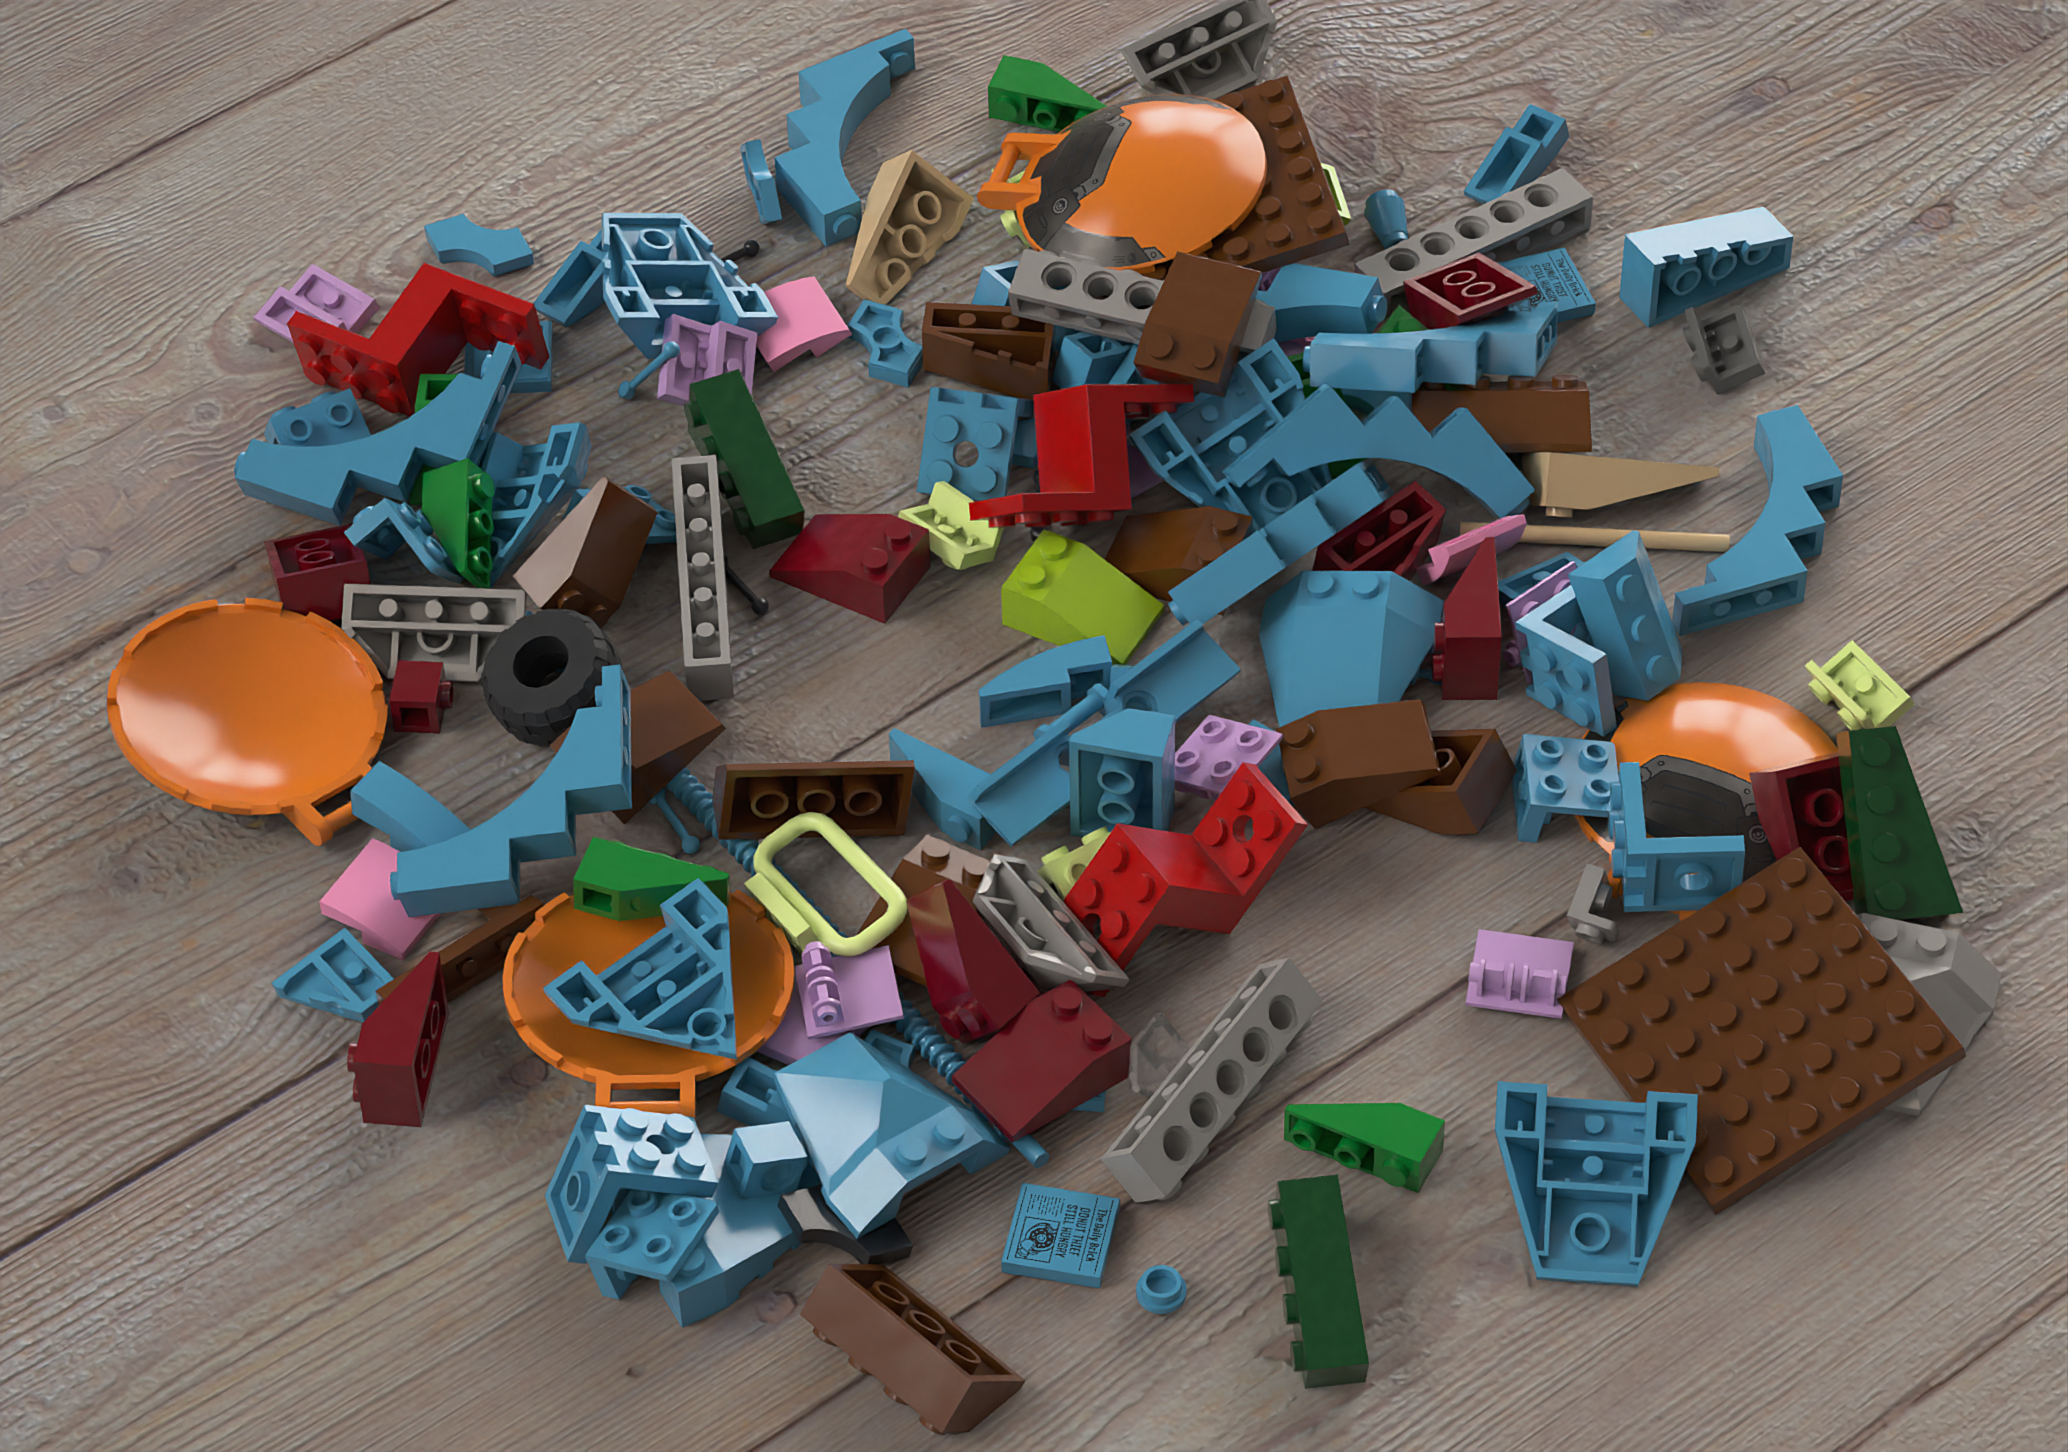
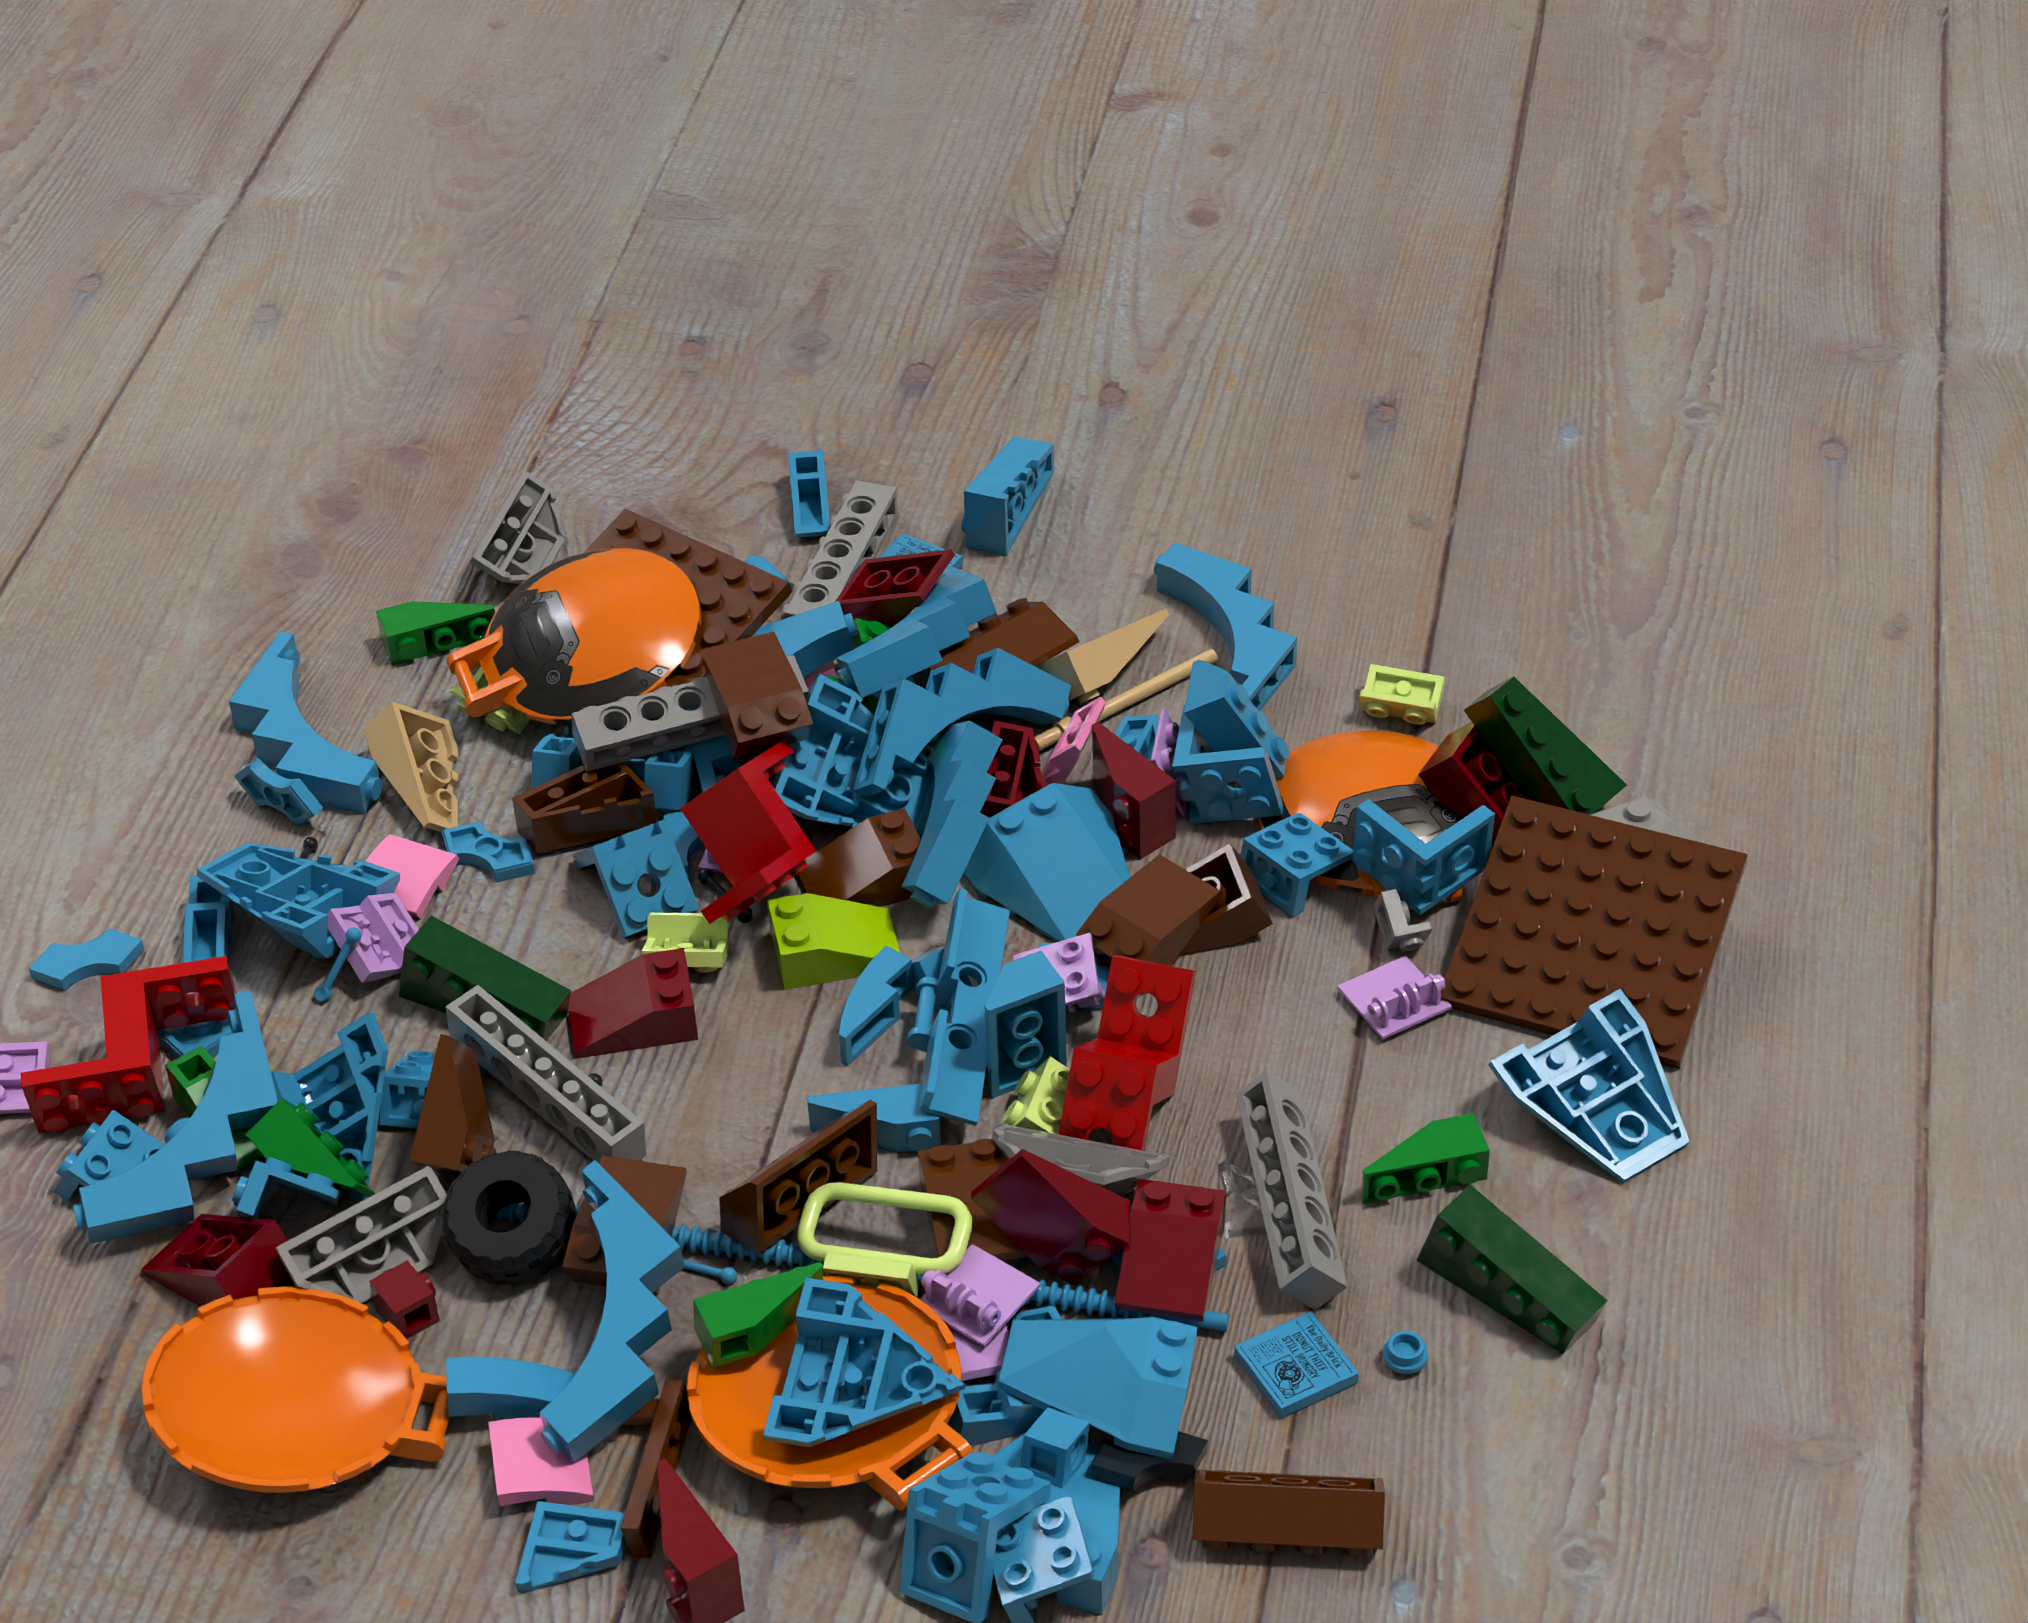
camera: 40 degrees left, 5 degrees down
dark grey bracket [1683,304,1766,395] -> none

